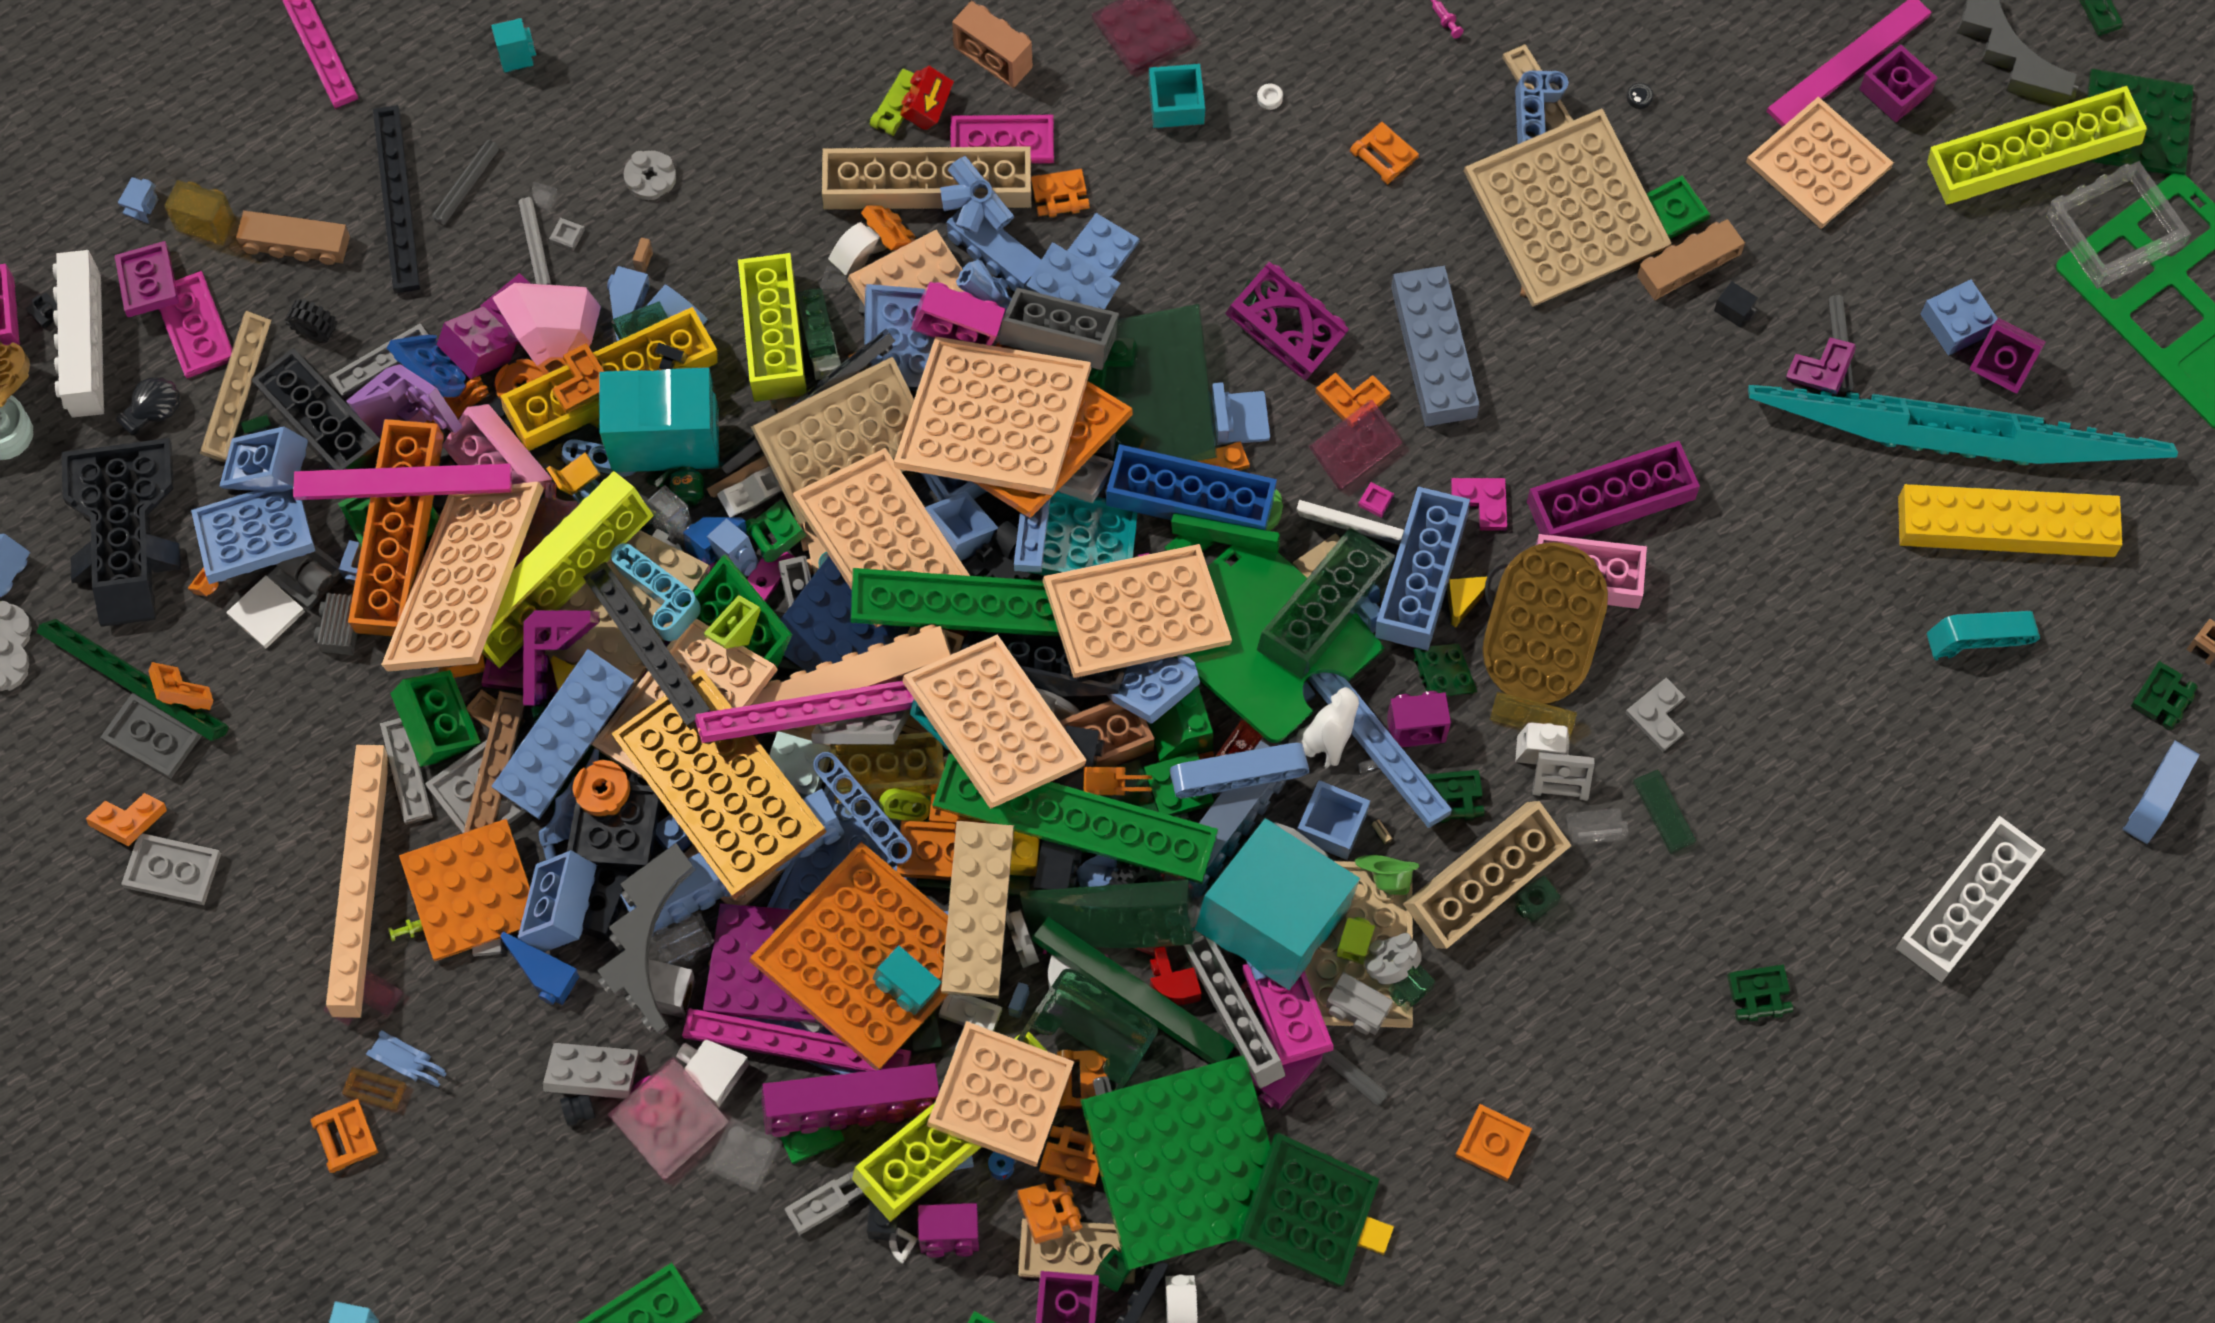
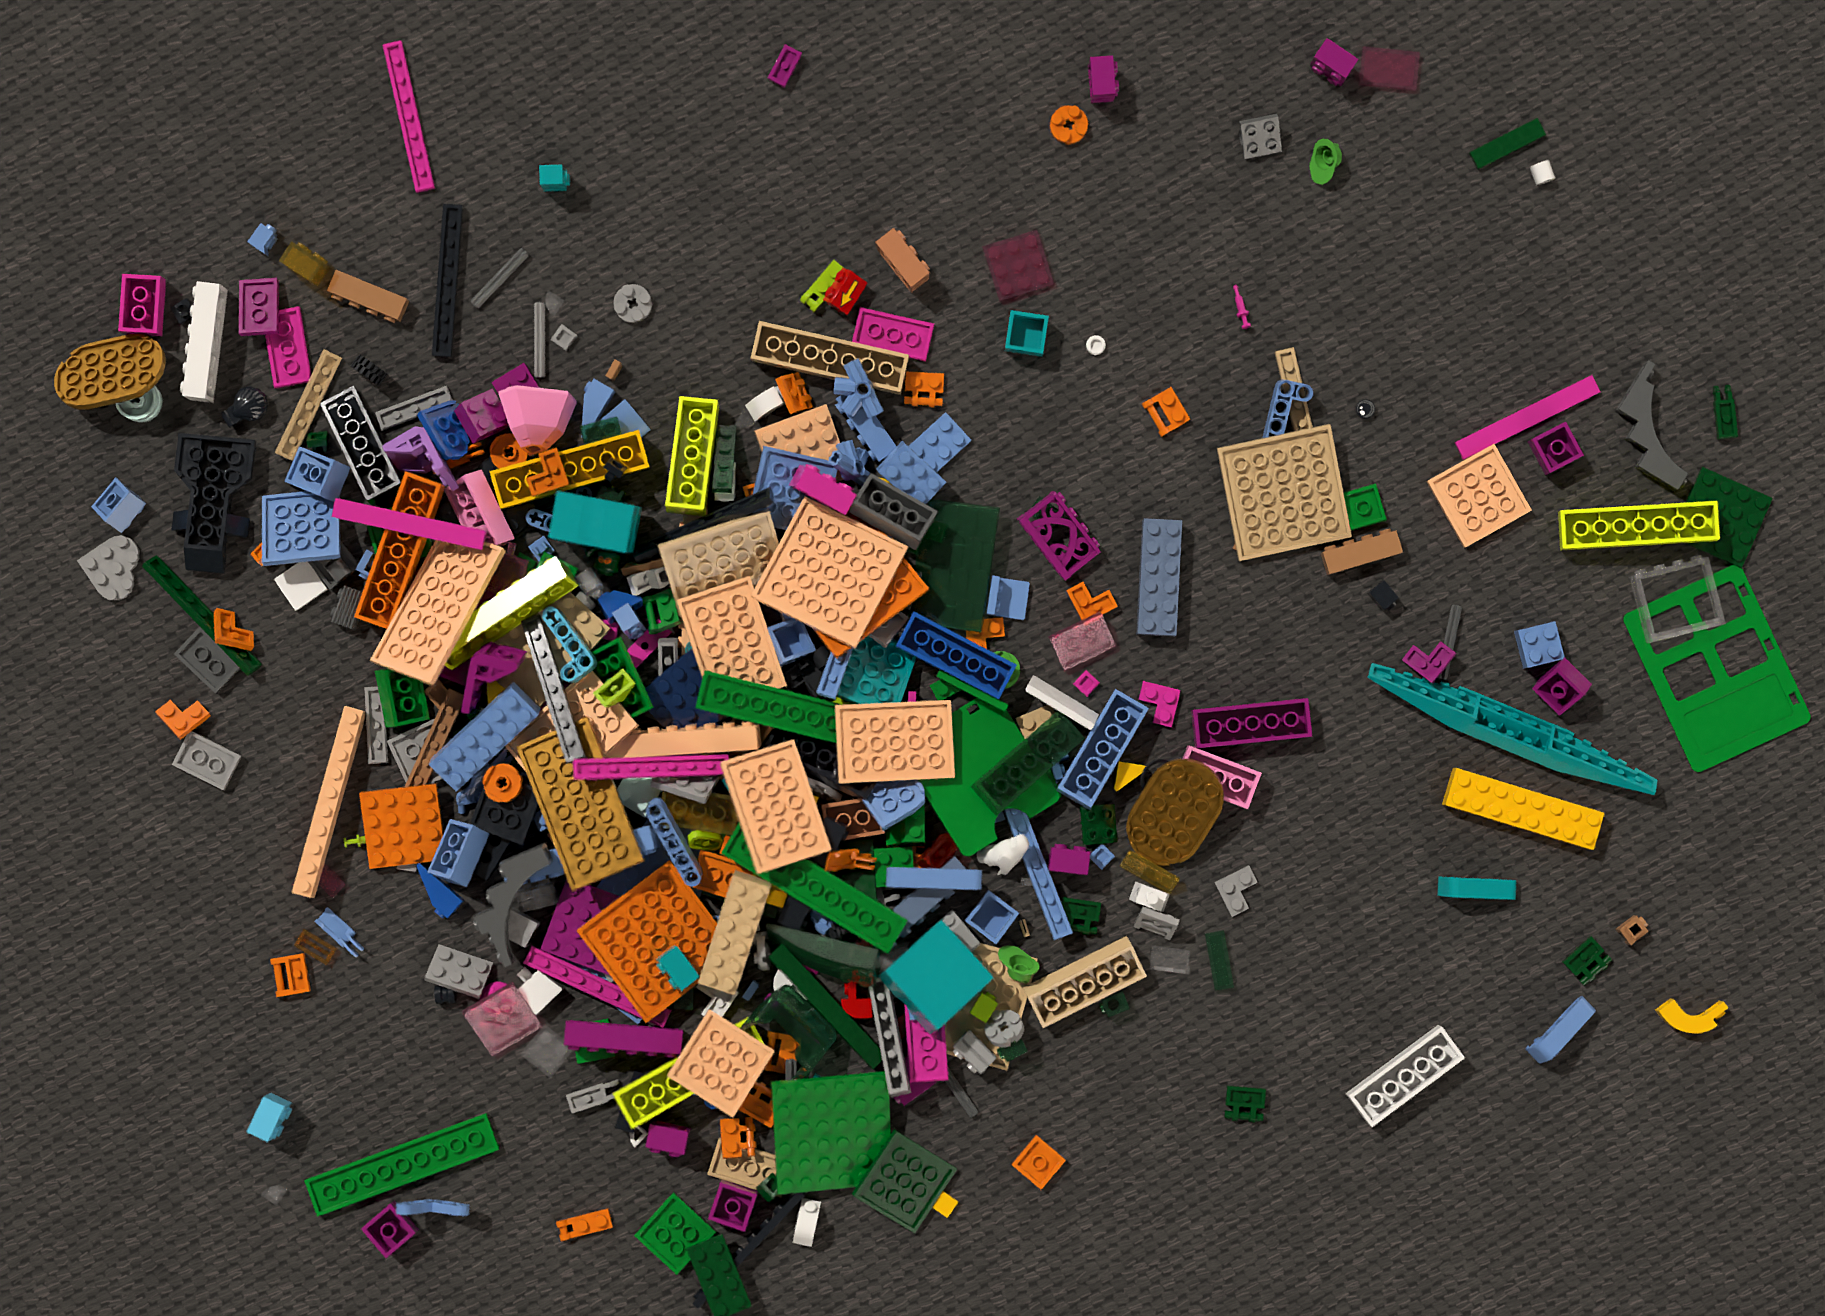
camera: 15 degrees right, 20 degrees up
light orange bracket [546,453,600,495] -> none
none -> medium blue tile [1090,844,1115,870]

